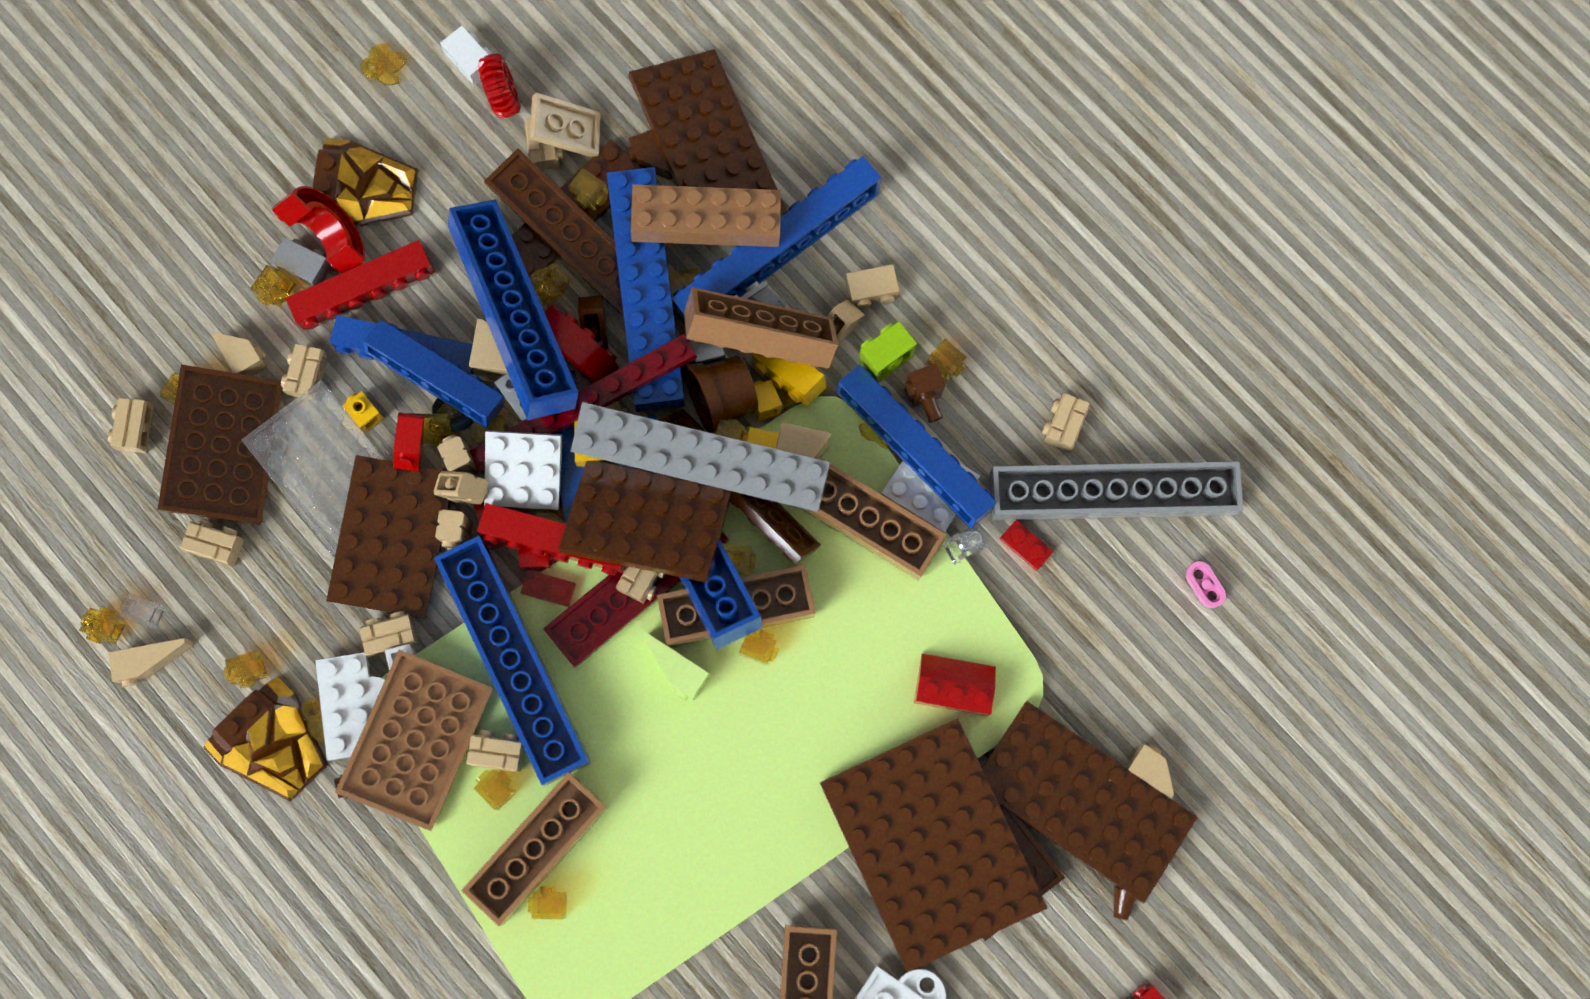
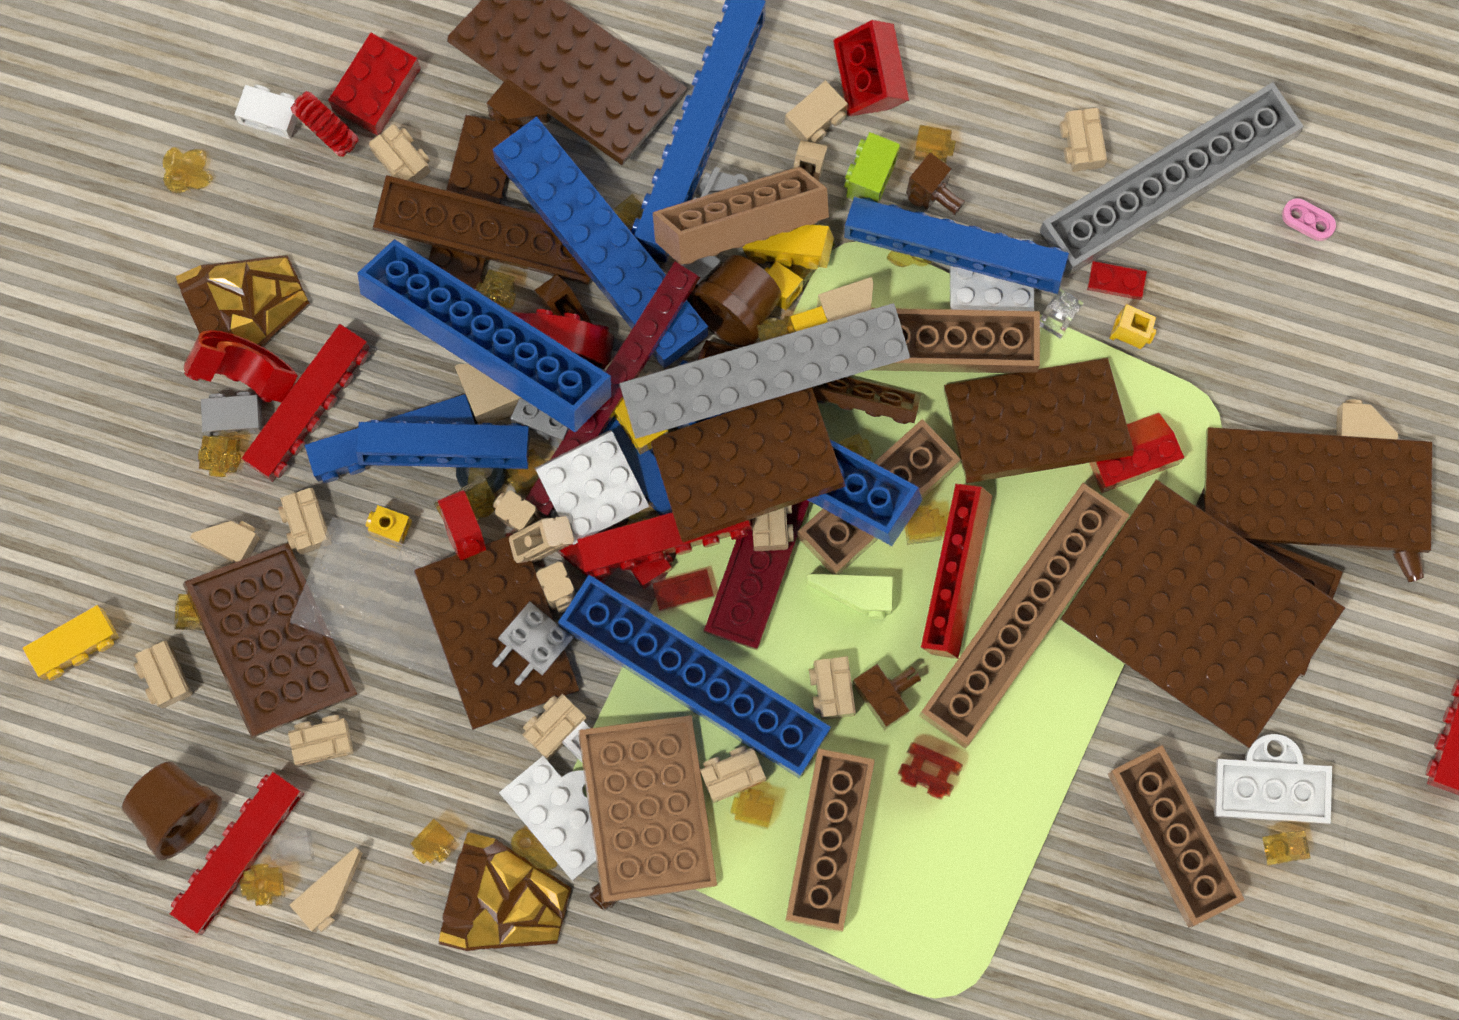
camera: 30 degrees left, 0 degrees up
clear yellow brick [528,886,567,919] -> none
tan plate [530,92,600,157] -> none
clear yellow brick [568,168,608,210] -> none
medium nougat brick [631,184,781,247] -> none
none -> yellow brick [23,605,119,681]
none -> reddish brown piece [122,761,222,860]
none -> red brick [170,772,304,935]
none -> red brick [328,32,421,136]
none -> light grey plate [493,602,573,686]
none -> tan brick [809,657,856,720]
none -> red slope [833,19,909,116]
none -> reddish brown brick [852,664,921,731]
none -> clear red brick [897,742,963,800]
none -> medium nougat brick [919,483,1129,749]
none -> red brick [921,484,993,659]
none -> reddish brown plate [944,358,1134,484]
none -> yellow brick [1109,304,1156,349]

